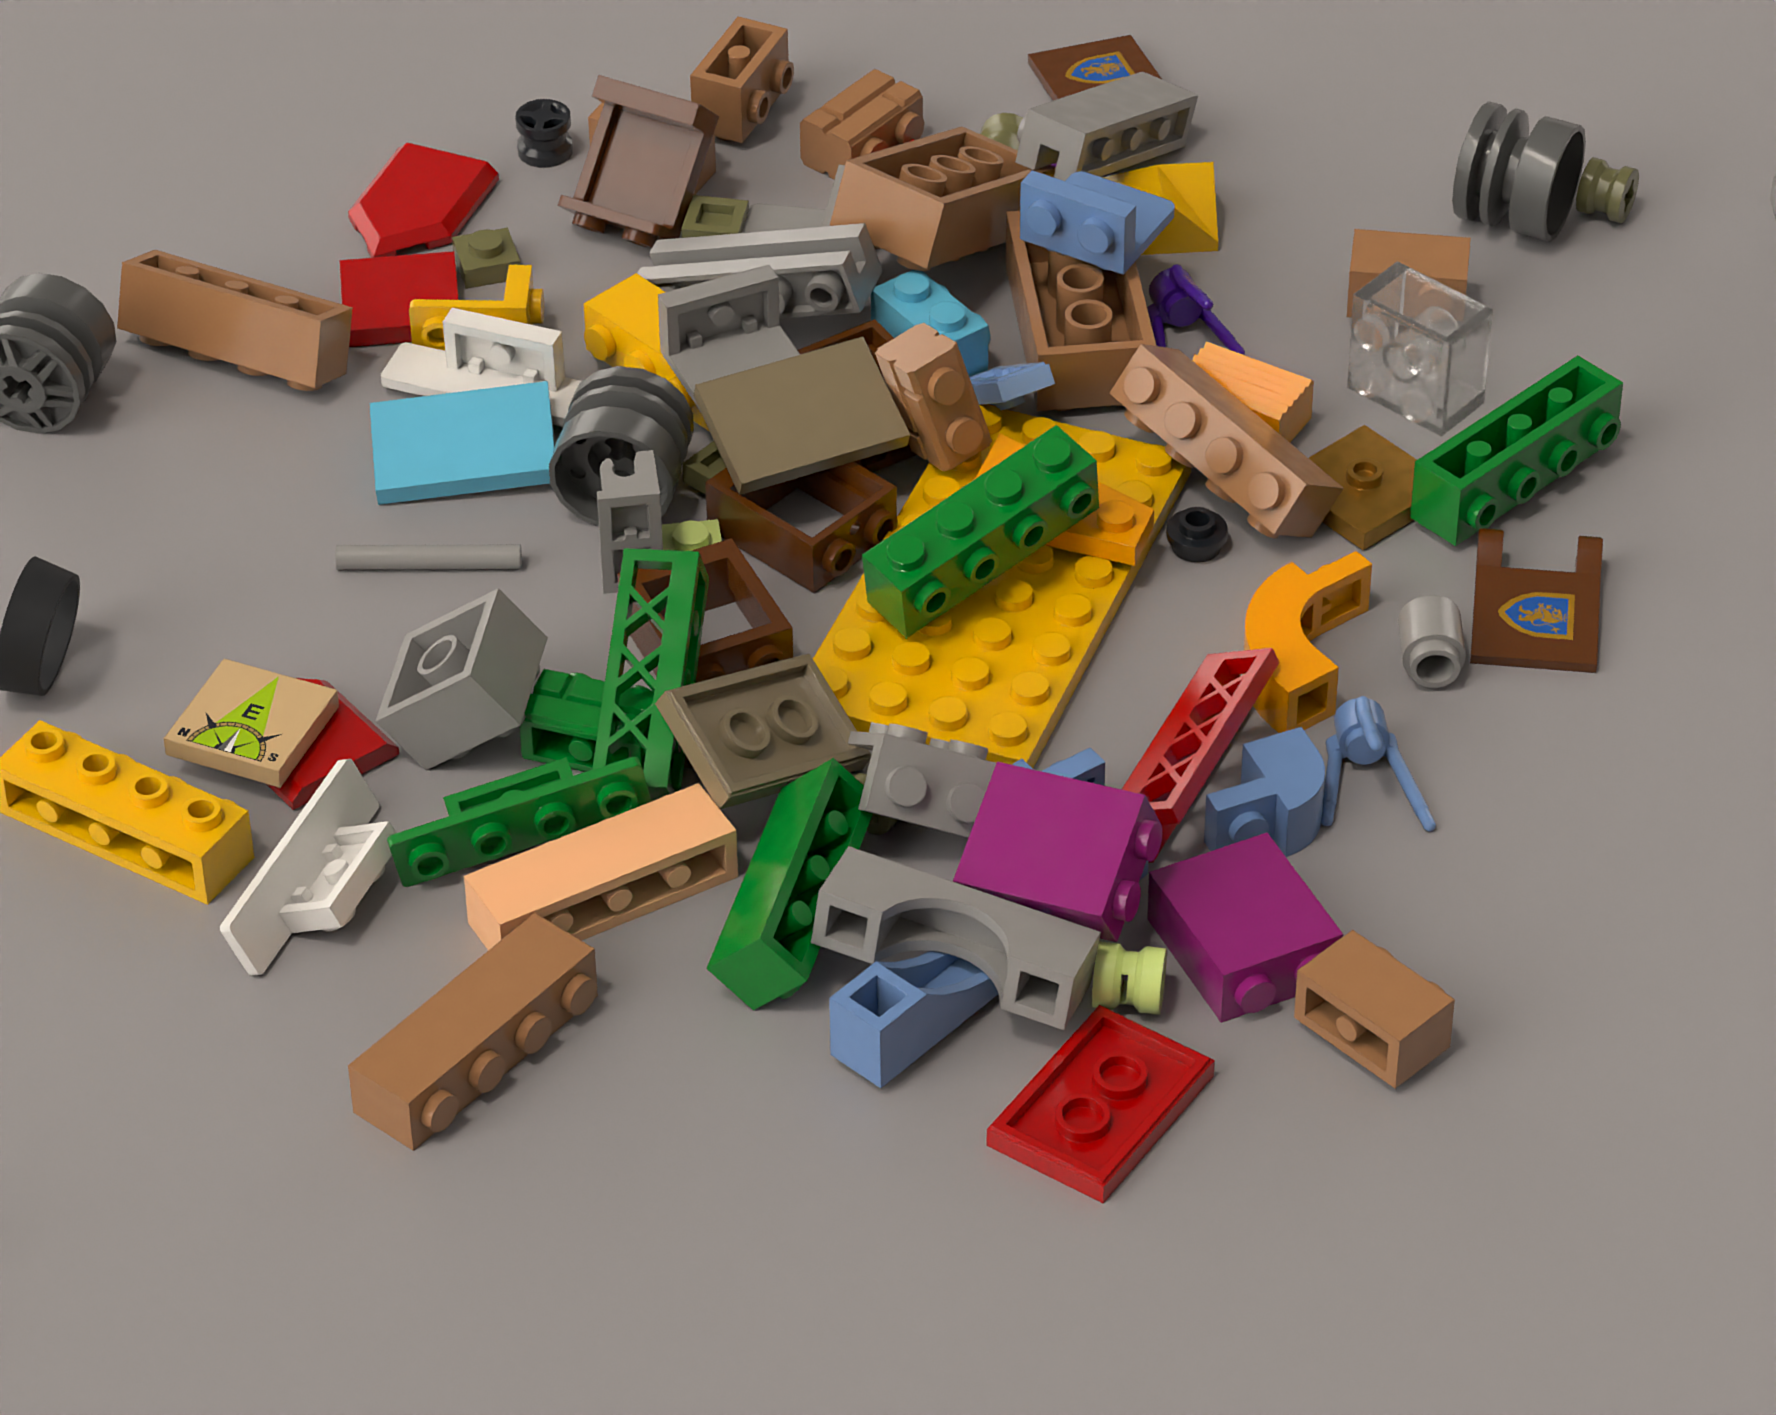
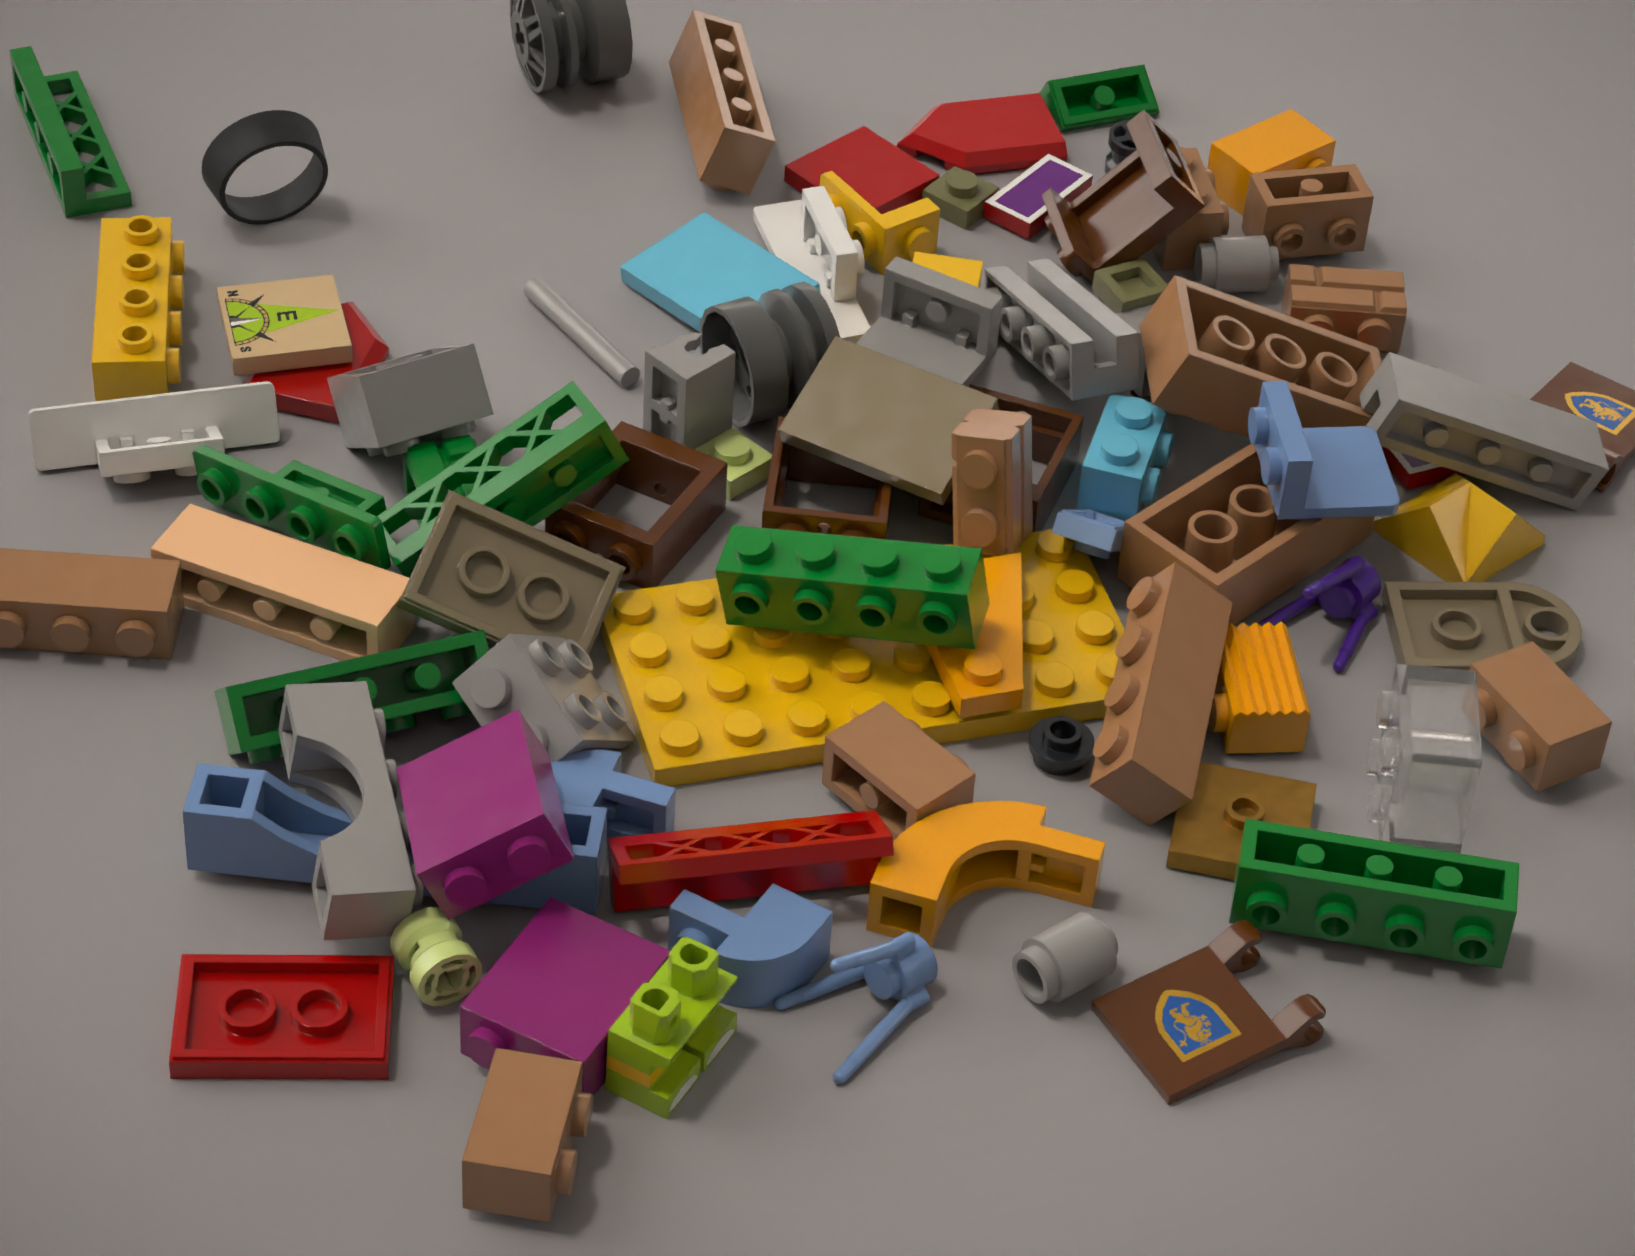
camera: 50 degrees right, 0 degrees up
none -> lime hips [605,937,738,1119]
none -> medium nougat brick [822,701,976,841]
none -> tile [983,154,1093,239]
none -> green slope [1040,64,1160,132]
none -> light grey brick [1193,235,1279,293]
none -> light orange brick [1207,109,1336,216]
none -> dark tan tile [1381,581,1582,685]

